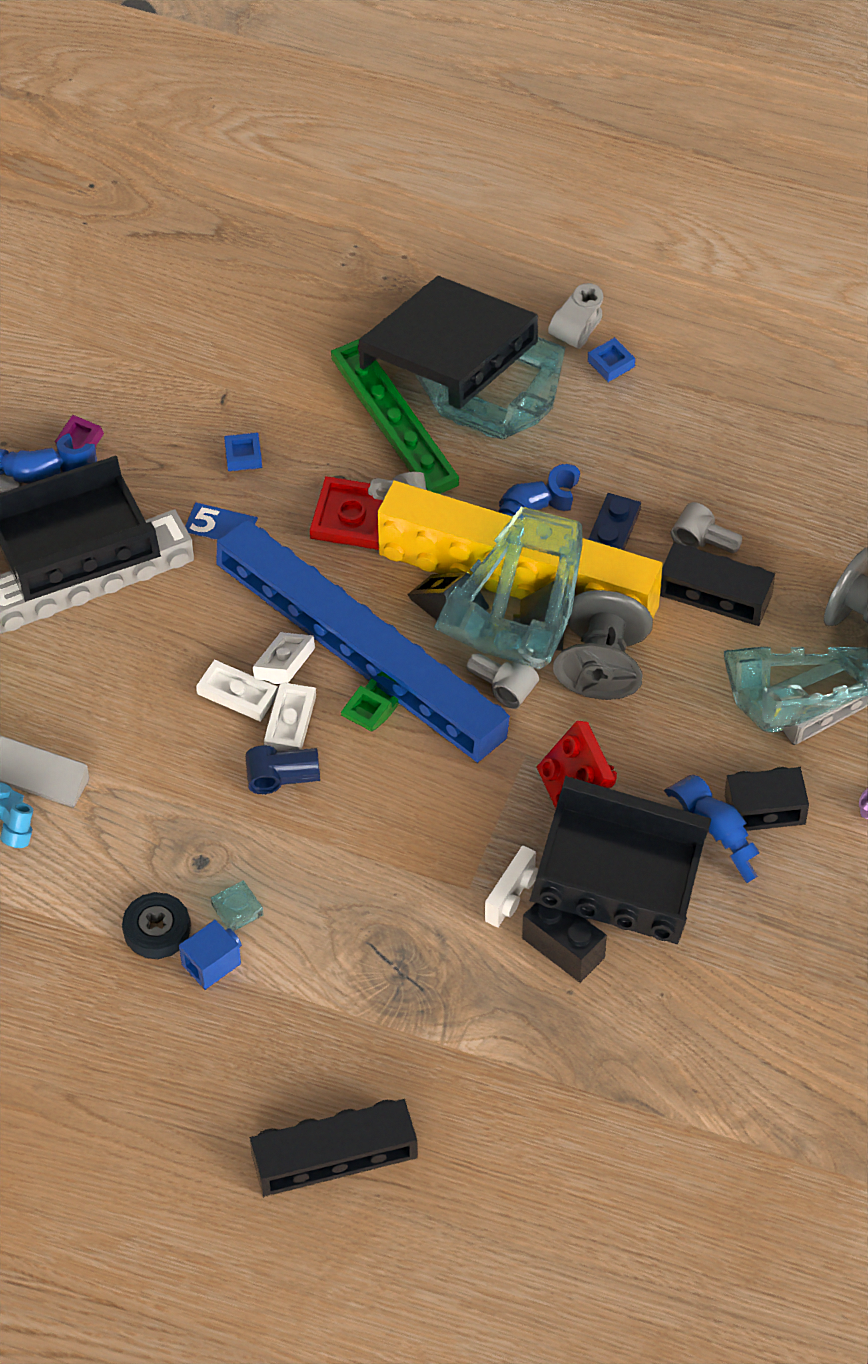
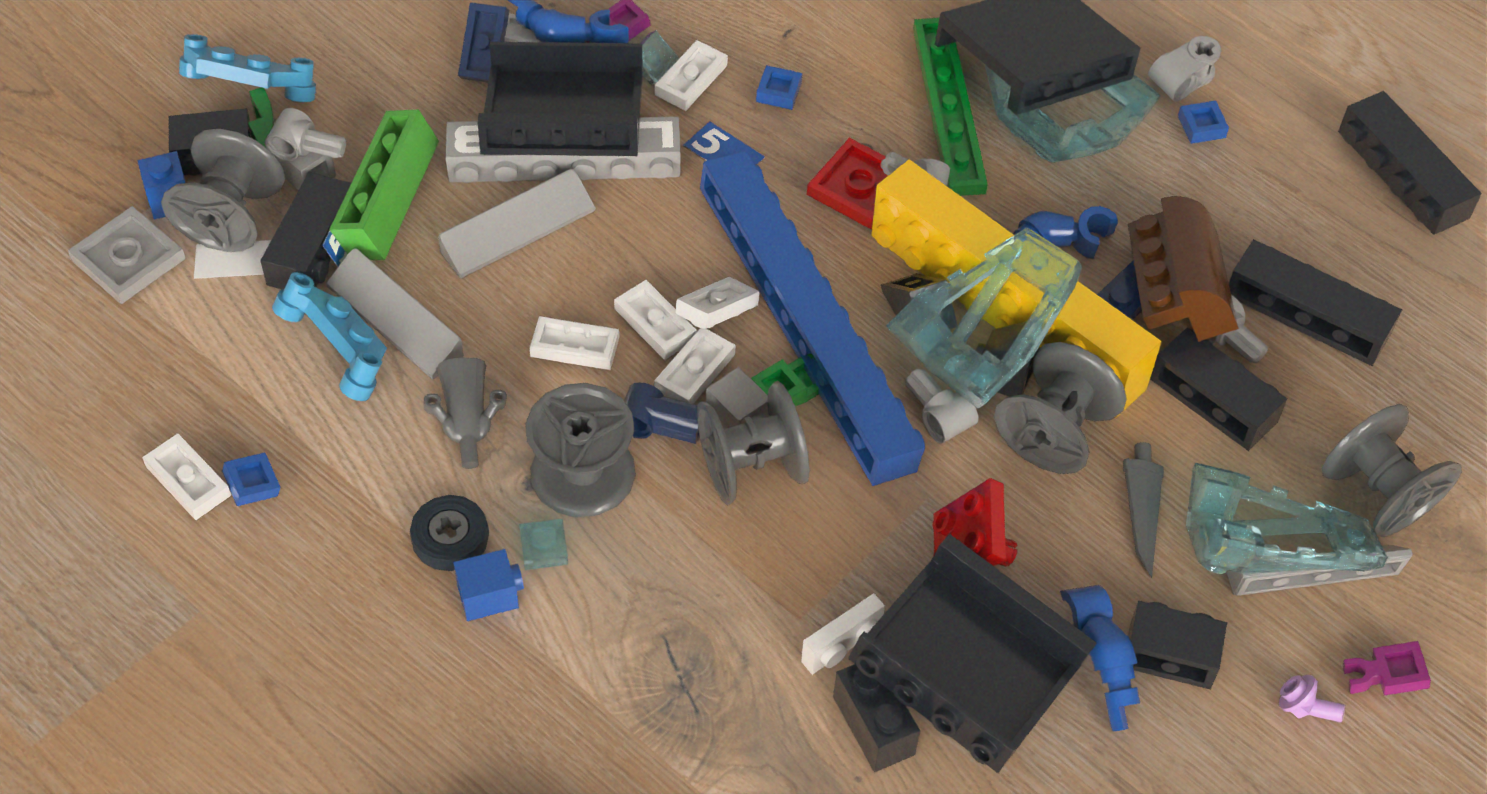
camera: 20 degrees right, 0 degrees up
none -> dark grey piece [424,357,507,469]
none -> light grey slope [438,169,595,279]
none -> dark grey piece [525,383,636,517]
none -> white plate [529,316,619,370]
none -> clear light blue plate [640,30,679,85]
none -> white plate [655,40,728,111]
none -> dark grey piece [697,381,810,506]
none -> light grey brick [706,367,769,429]
none -> dark grey bar [1123,442,1164,578]
none -> reddish brown brick [1127,196,1239,342]
none -> black brick [1229,239,1403,367]
none -> black brick [1338,91,1482,235]

